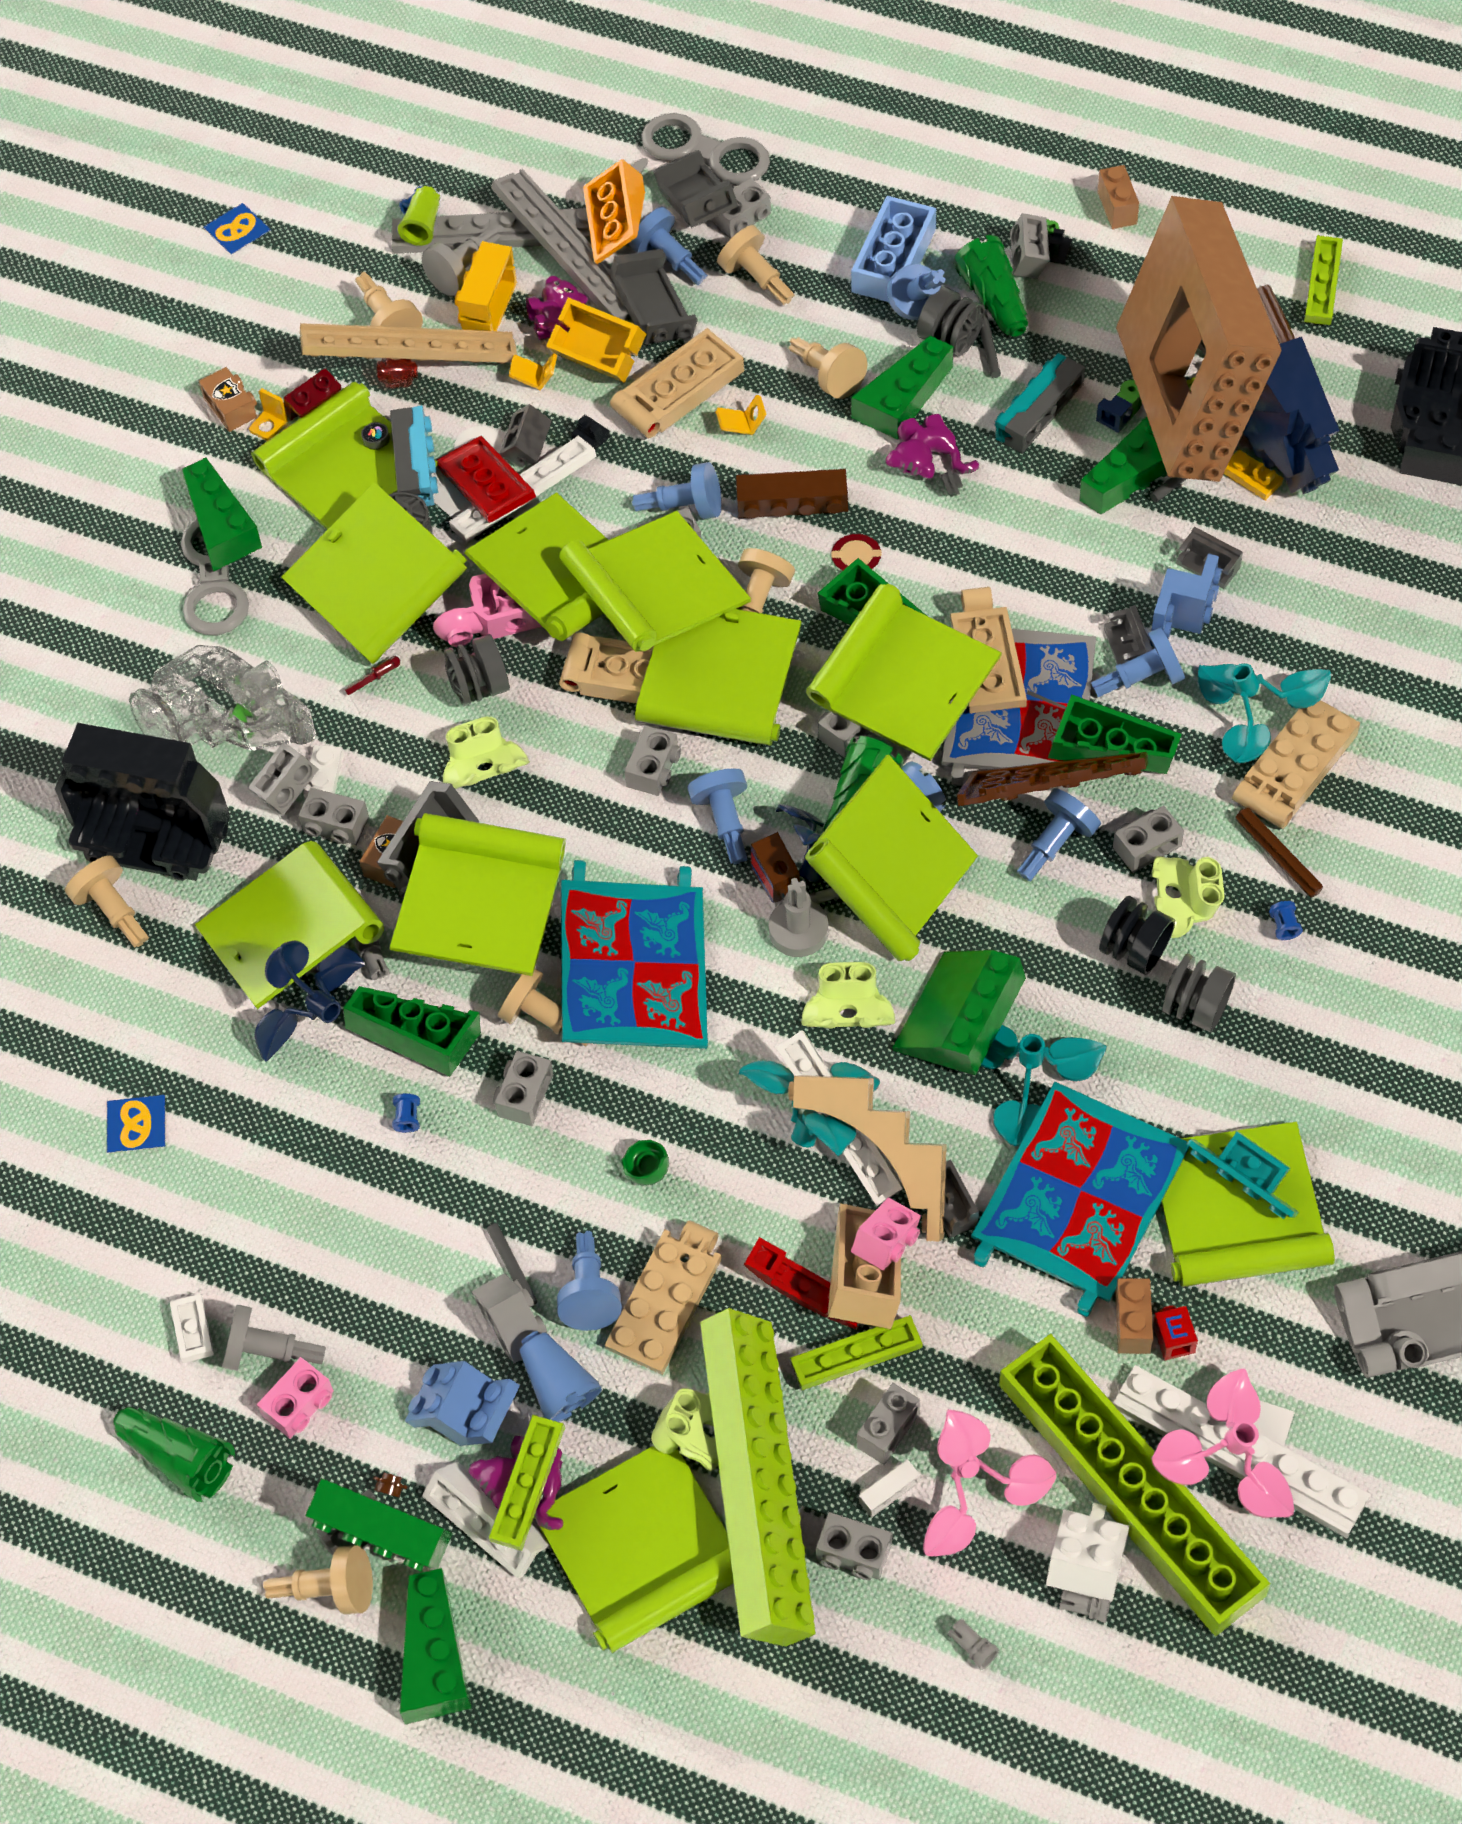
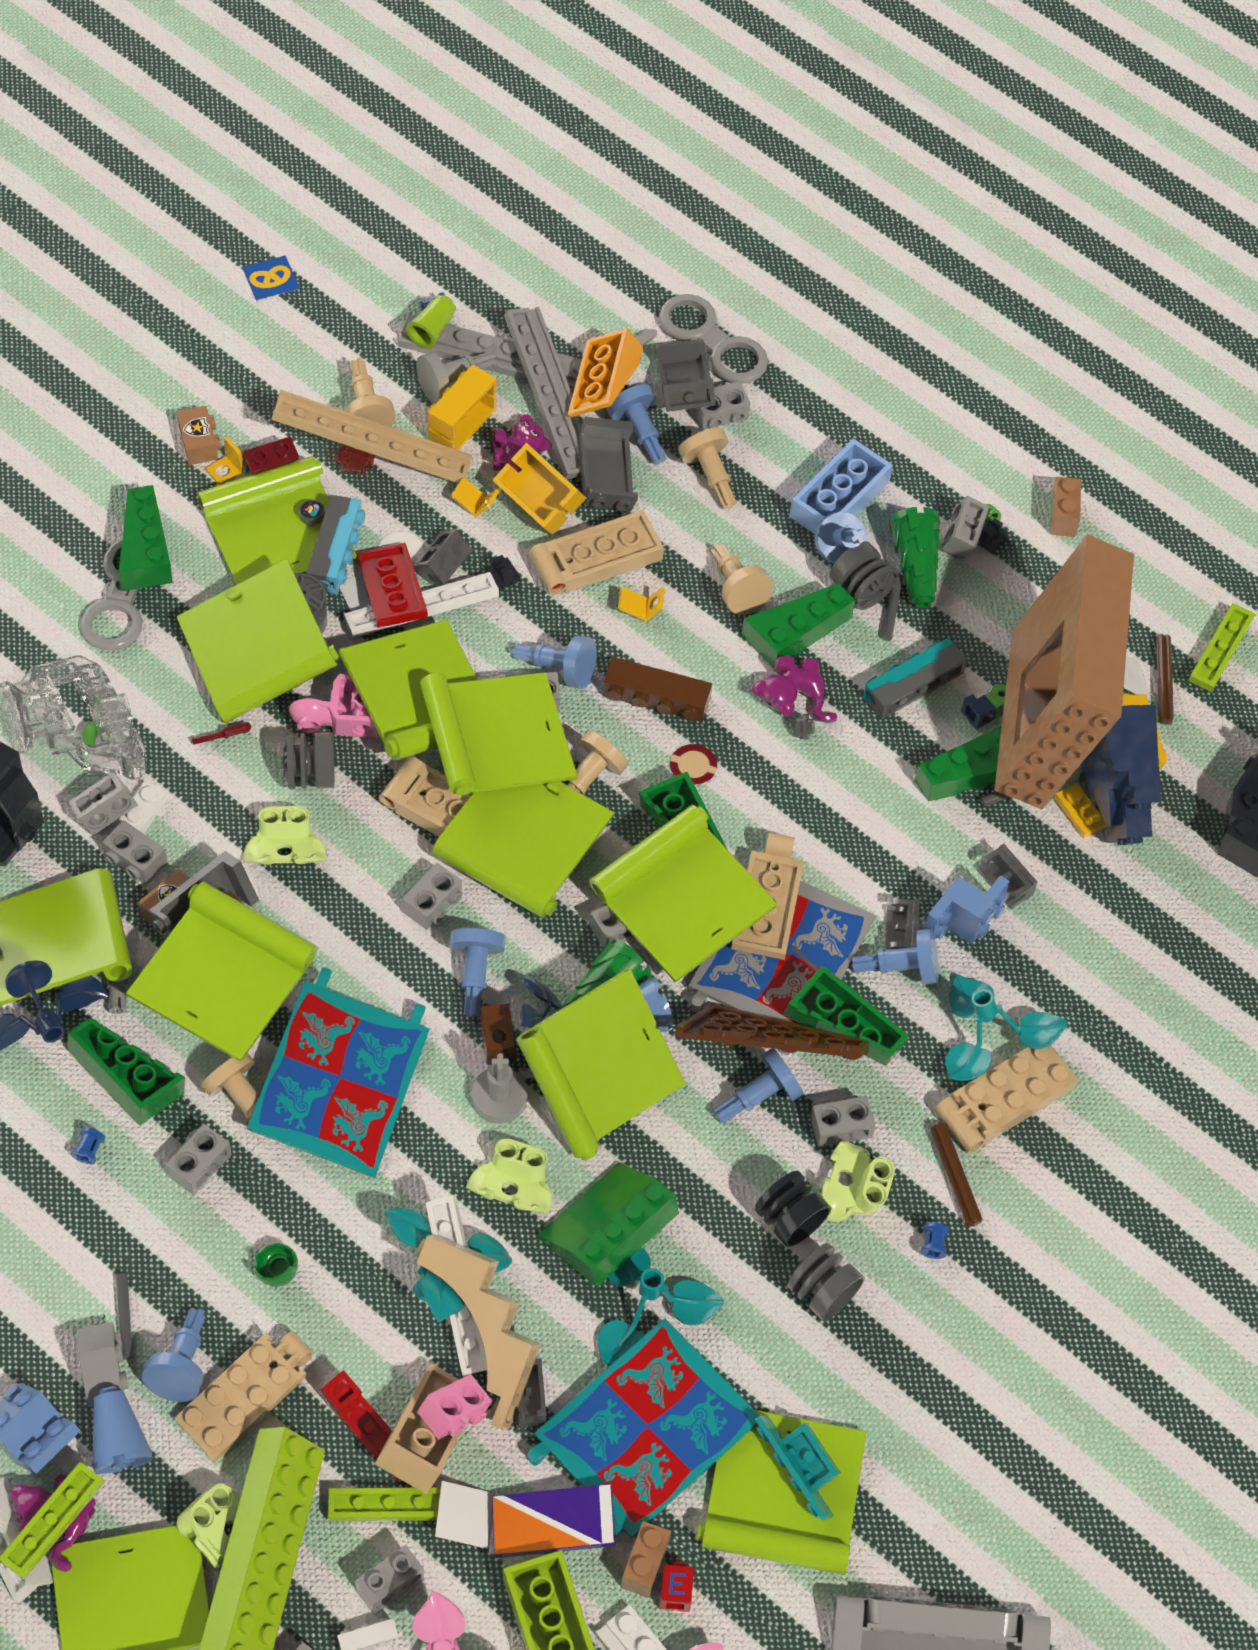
camera: 10 degrees right, 0 degrees up
none -> white sticker [435,1481,494,1549]
none -> tile [492,1484,616,1558]

